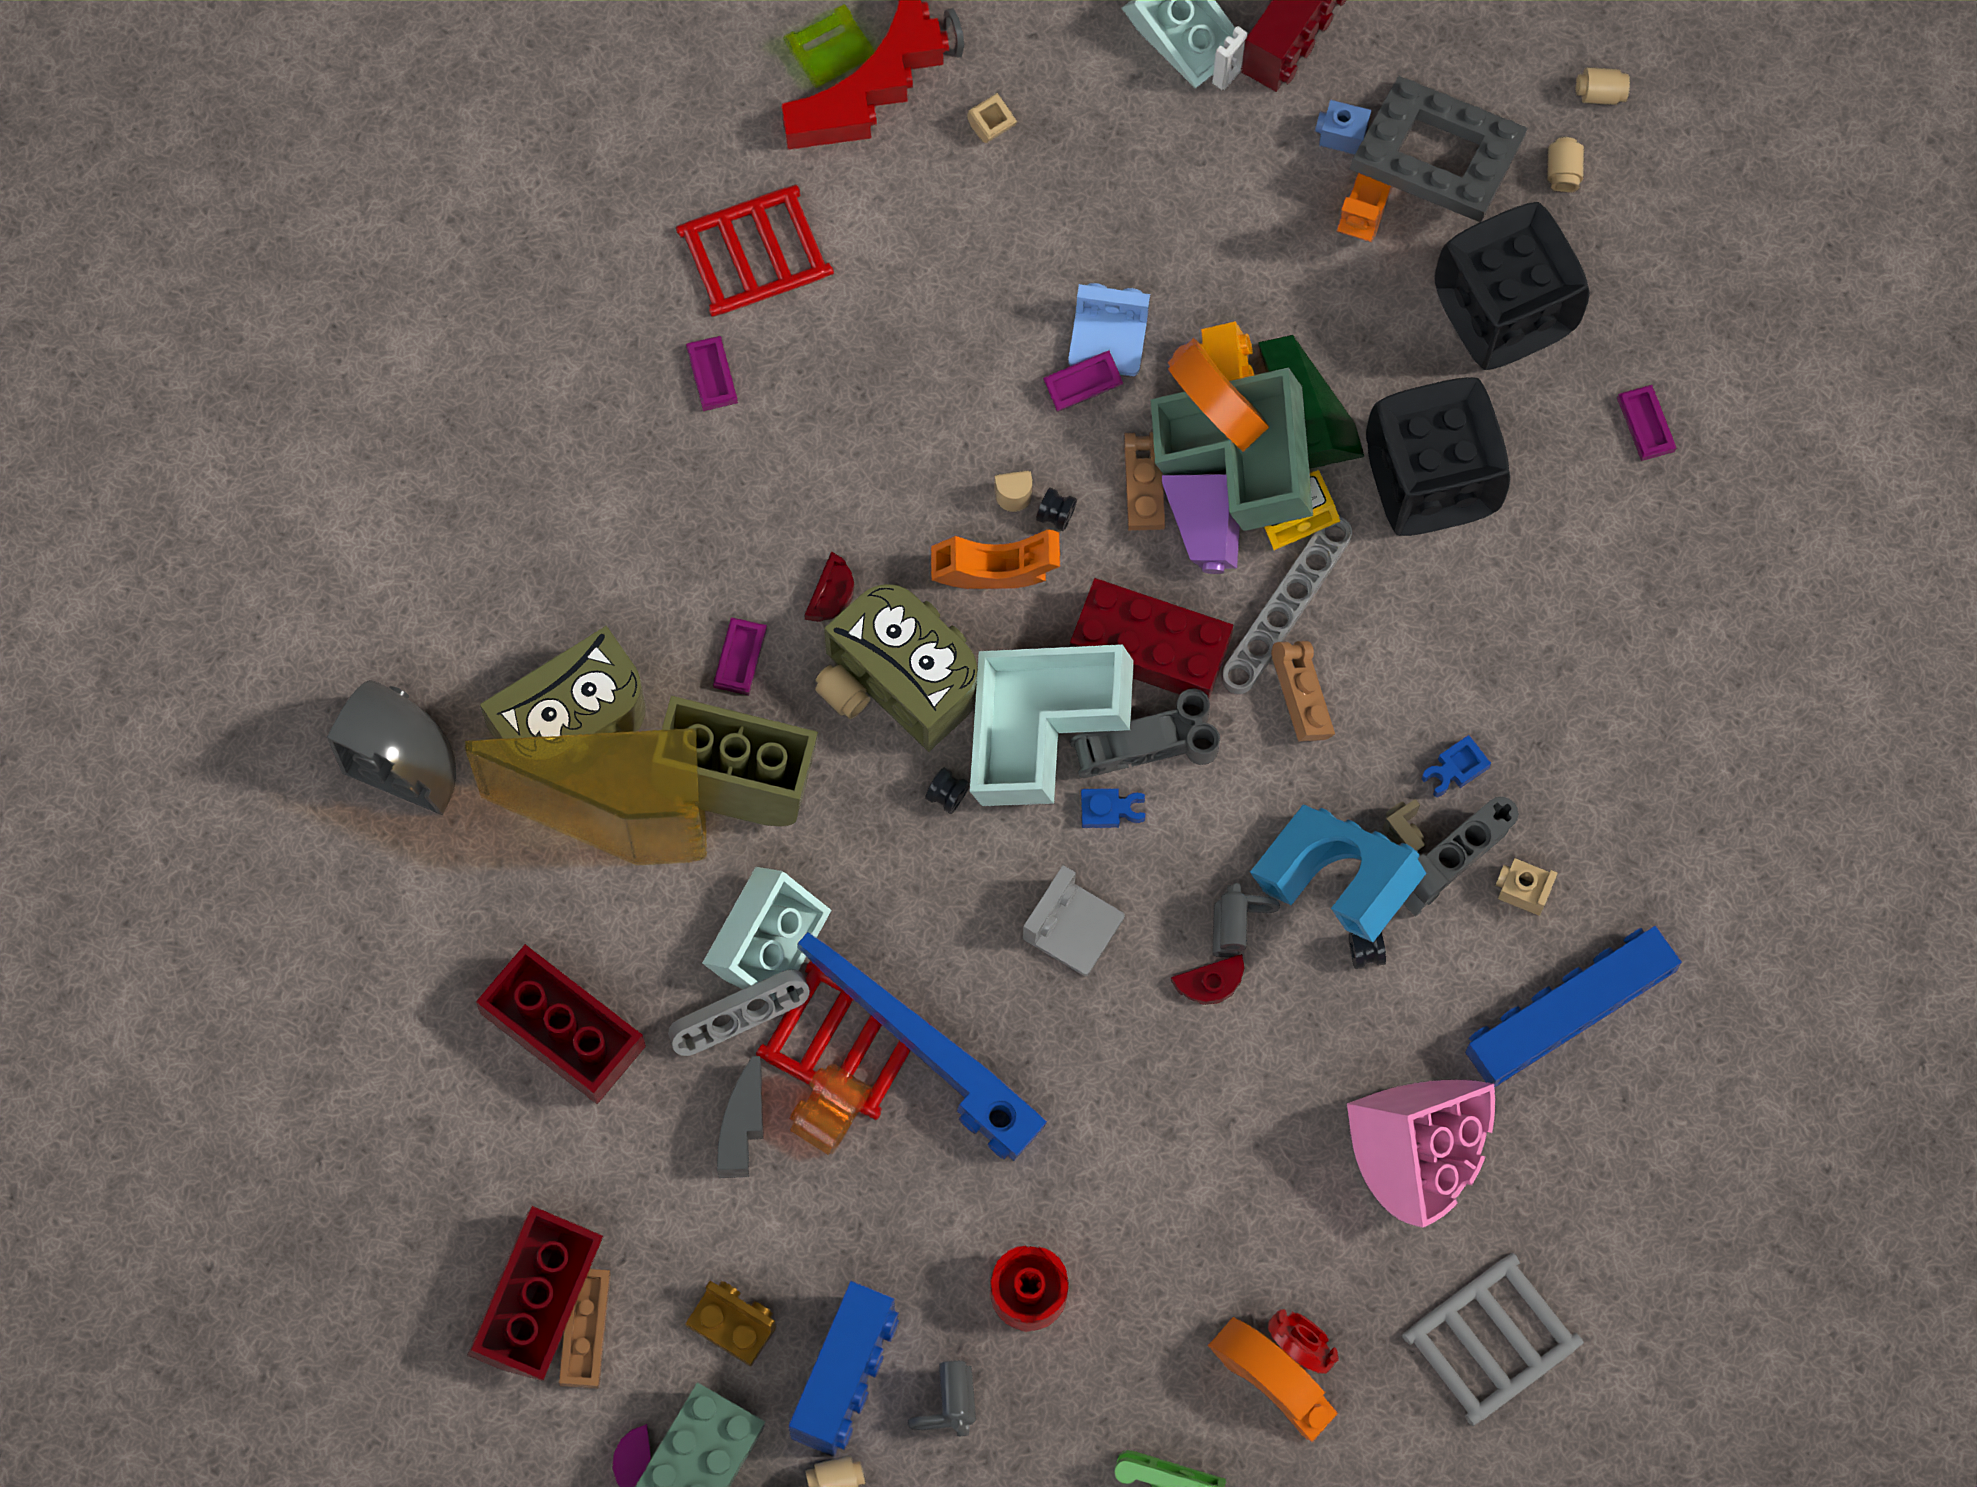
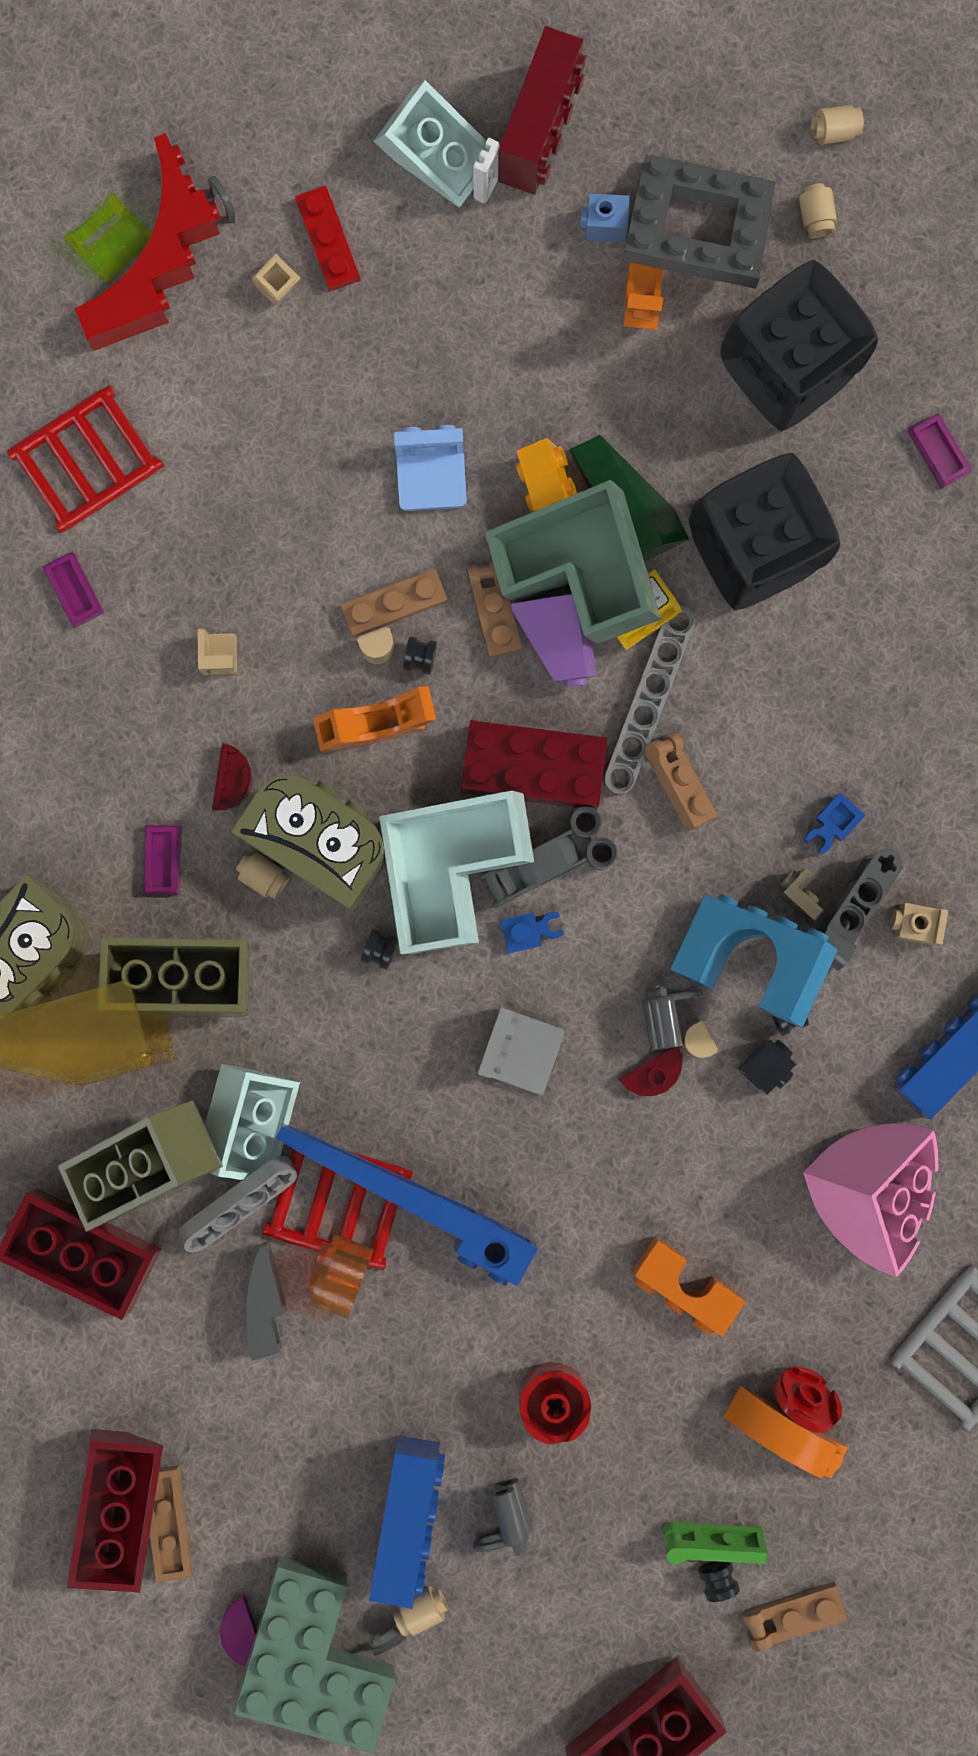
camera: 15 degrees left, 15 degrees up
pearl gold bracket [685,1281,776,1367] -> none
magenta tile [1043,350,1123,412] -> none
orange arch [1167,338,1269,452] -> none
none -> olive brick [58,1101,223,1232]
none -> tan panel [198,629,237,675]
none -> red plate [295,185,361,292]
none -> medium nougat plate [340,568,448,638]
none -> orange arch [632,1236,746,1337]
none -> tan brick [681,1020,718,1058]
none -> black brick [738,1039,796,1095]

